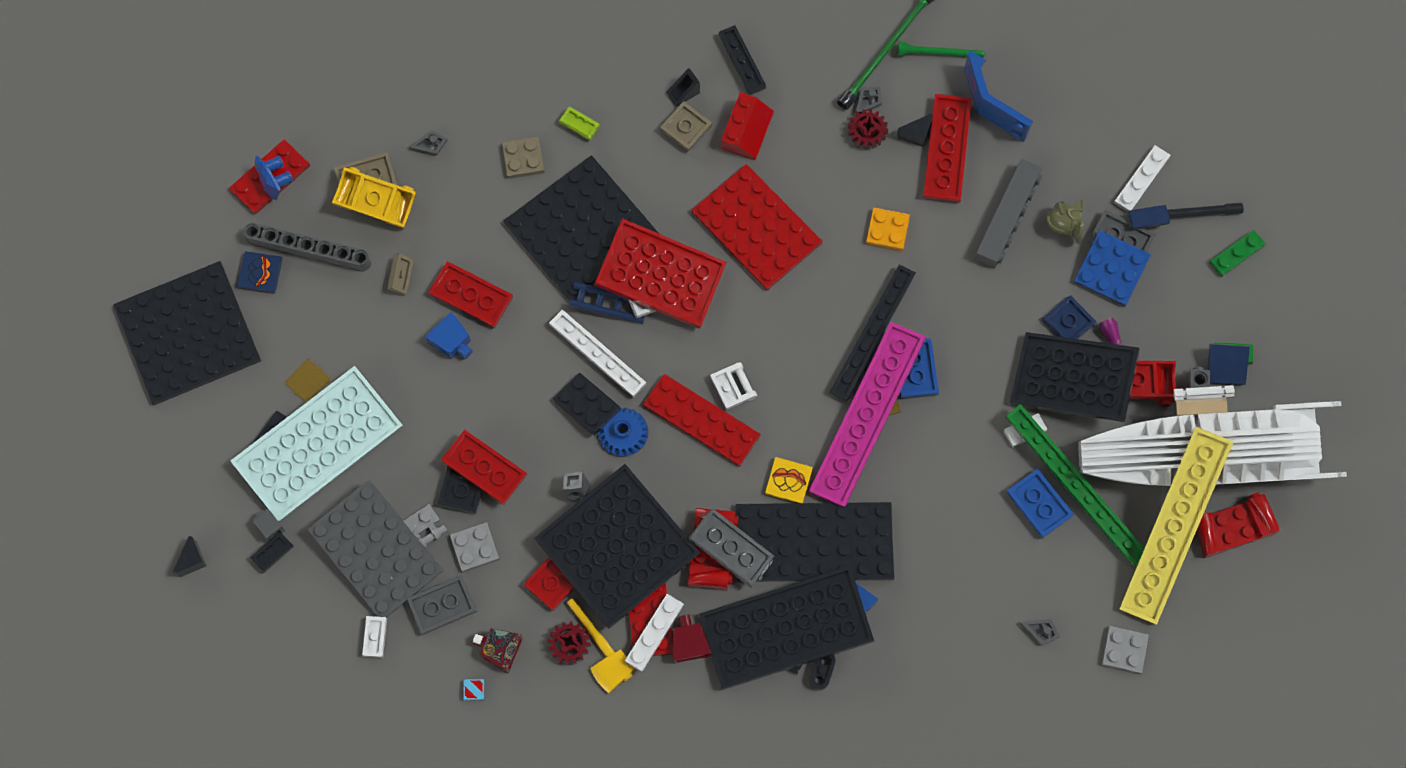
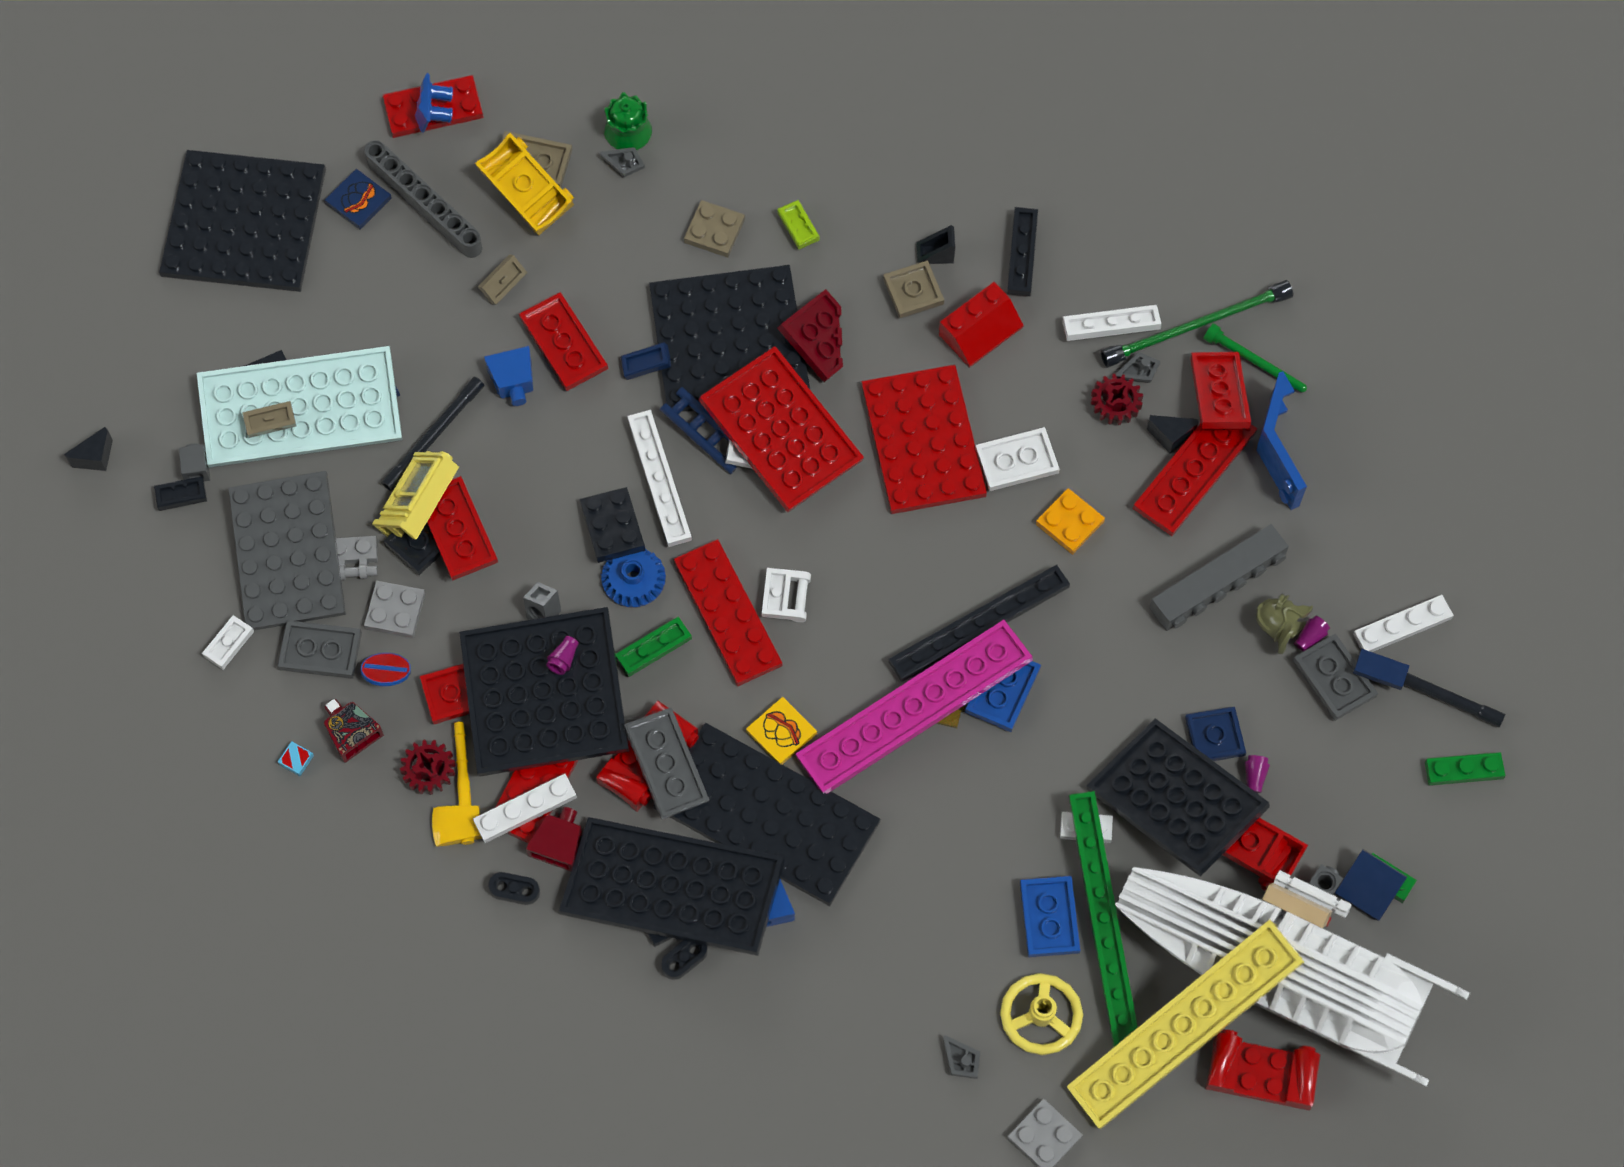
camera: 30 degrees right, 5 degrees down
clear yellow piece [285,358,331,402] -> none
blue plate [1074,230,1151,306] -> none
none -> dark tan plate [242,401,297,438]
none -> red piece [361,653,411,686]
none -> light yellow door [372,451,459,540]
none -> black piece [381,376,485,492]
none -> black plate [488,872,540,905]
none -> magenta cone [547,636,579,675]
none -> green hat [604,92,652,150]
none -> green plate [615,616,692,677]
none -> dark blue tile [621,342,671,380]
none -> dark red plate [777,289,843,382]
none -> white plate [975,427,1060,492]
none -> light yellow piece [1000,973,1083,1055]
none -> white plate [1063,305,1161,341]
none -> red plate [1190,352,1251,429]
none -> magenta cone [1294,615,1330,652]

